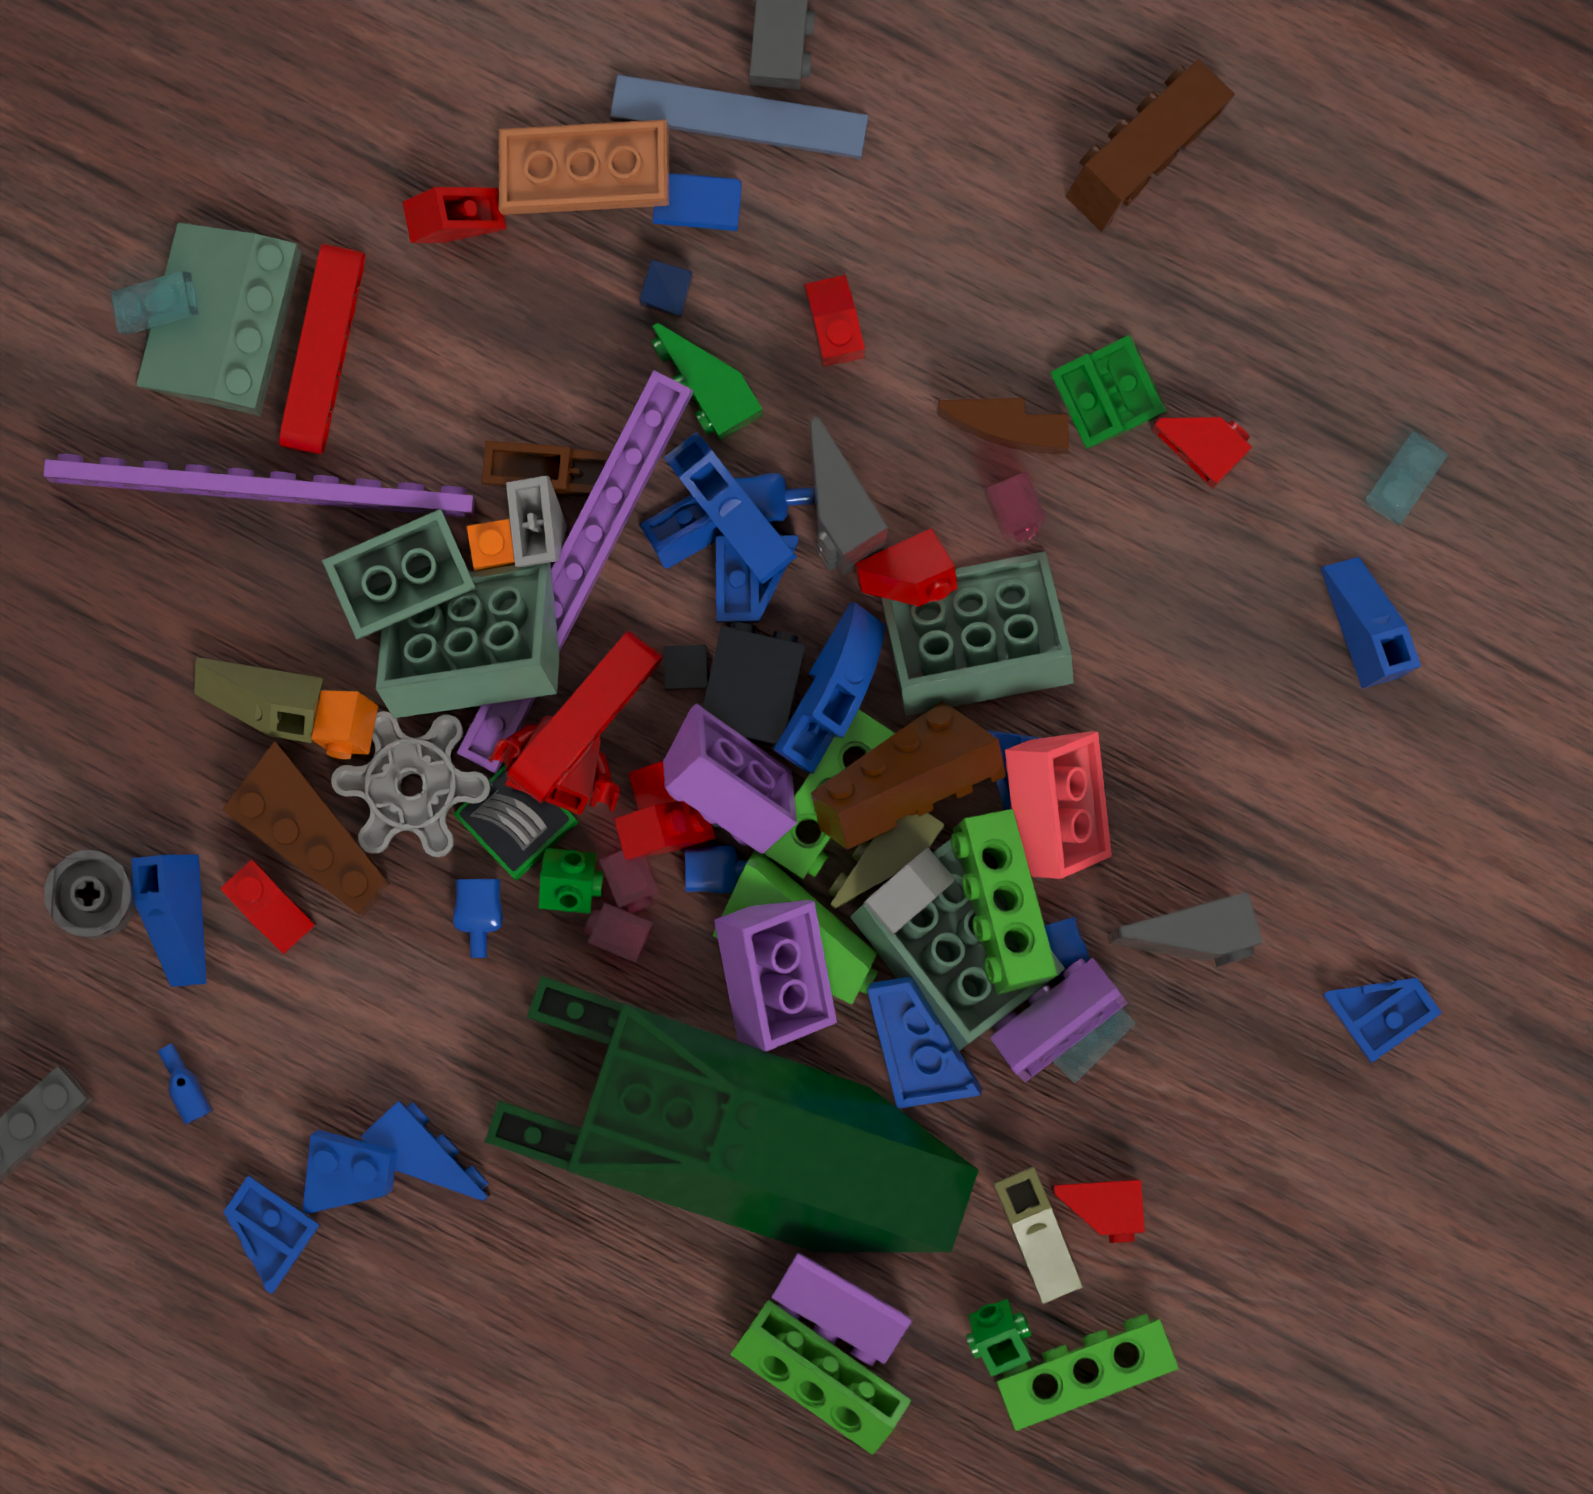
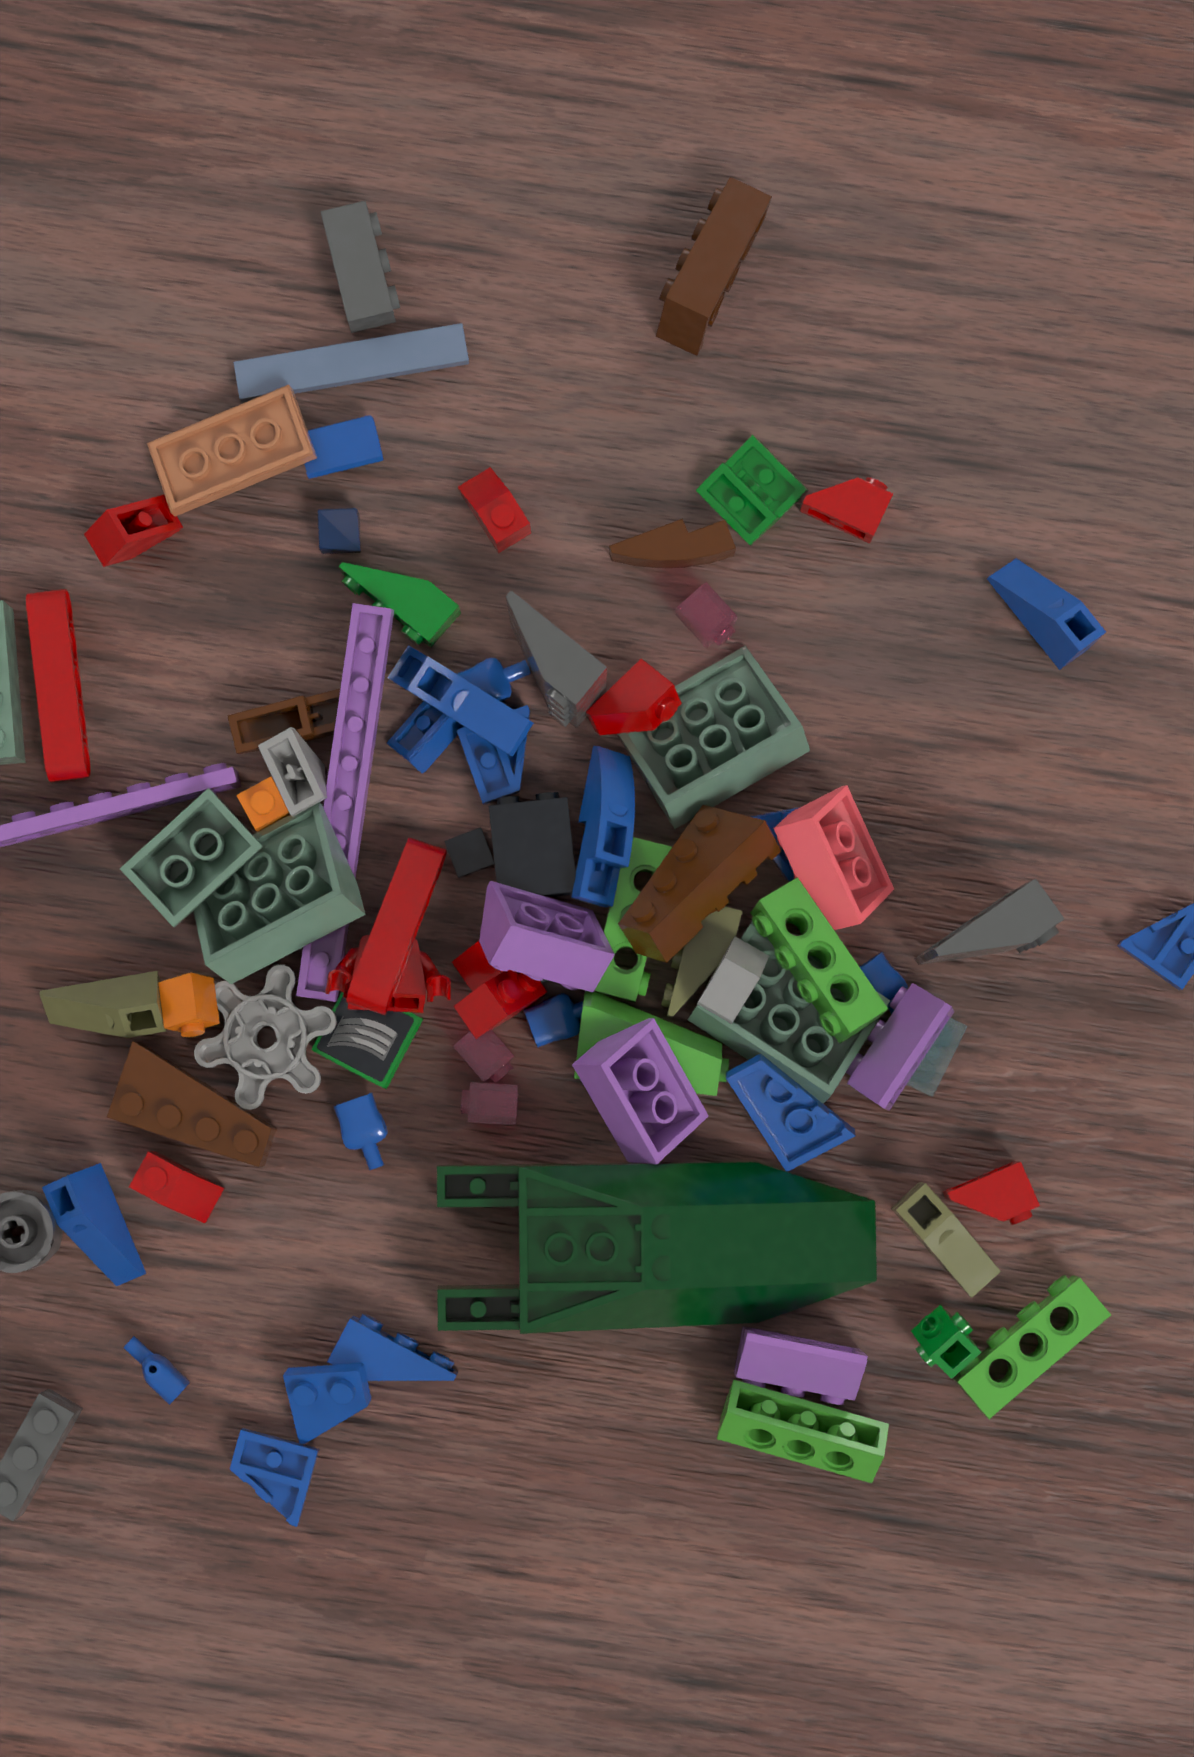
camera: 20 degrees left, 0 degrees up
green brick [539,848,604,914] -> none
clear light blue plate [1363,430,1449,526] -> none

